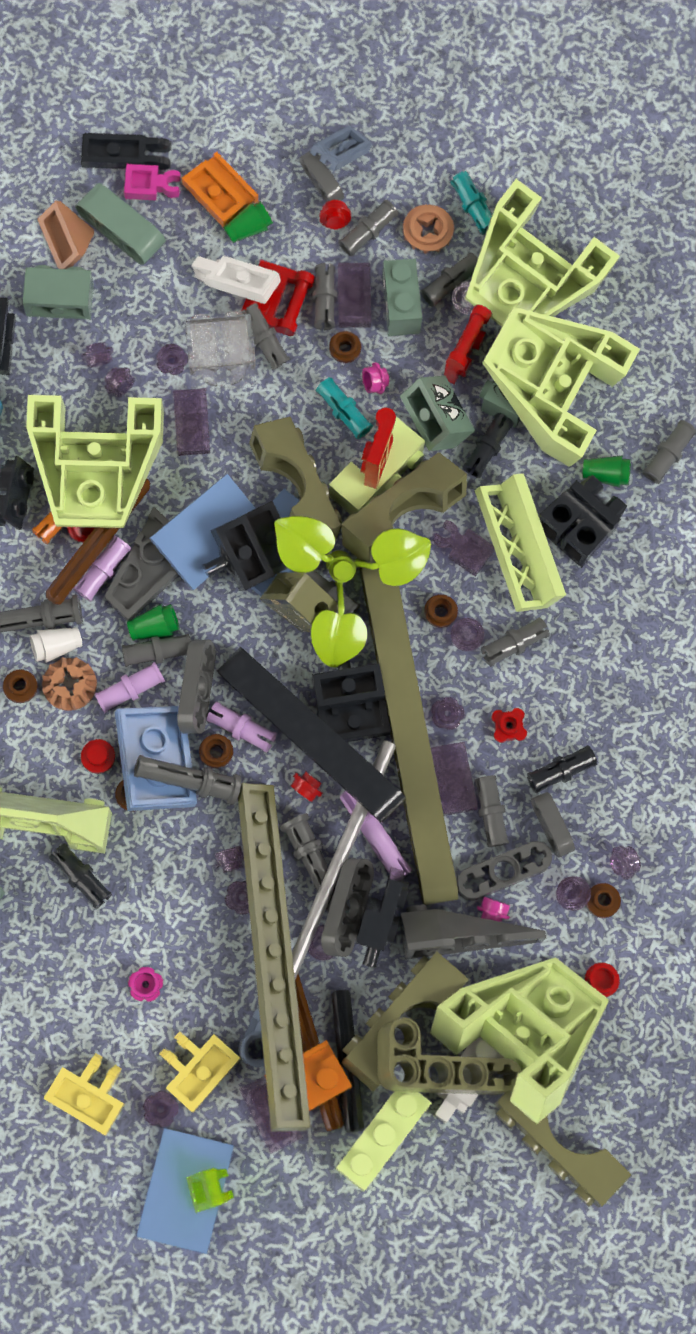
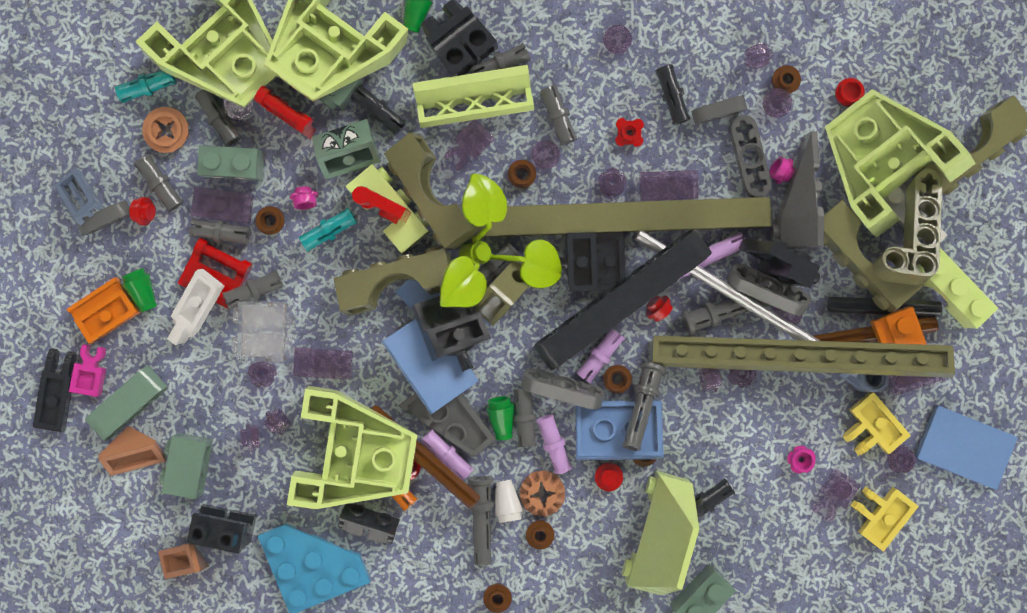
camera: 80 degrees left, 15 degrees up
clear neon green tile [186,1168,234,1213] -> none
dark grey pin [474,775,509,847] -> none
none -> dark grey pin [471,43,531,73]
none -> clear purple plate [603,25,632,54]
none -> clear purple plate [812,468,861,523]

